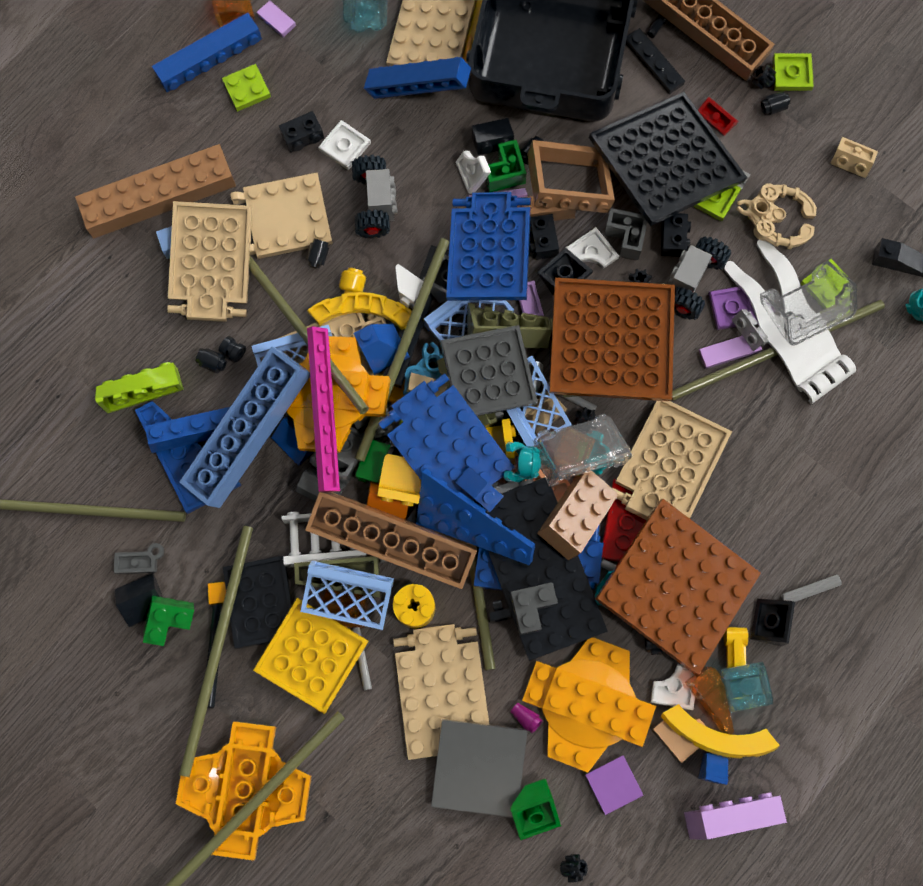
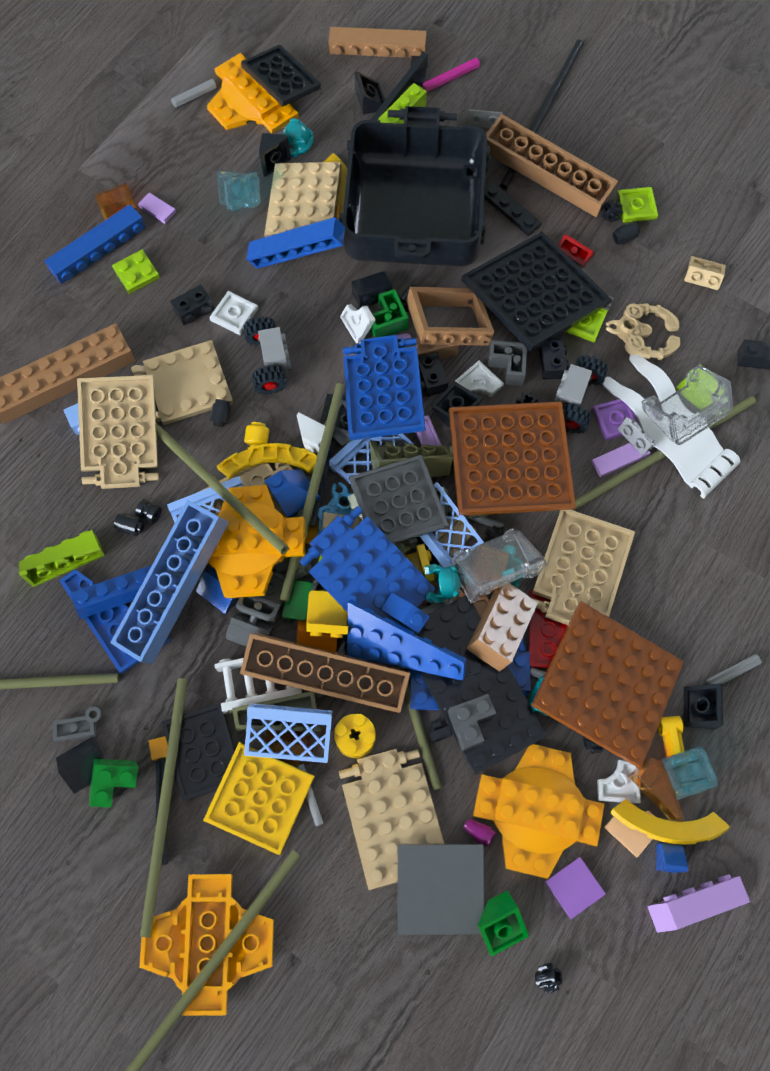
camera: 10 degrees left, 5 degrees down
dark pink plate [307,326,340,492] -> none

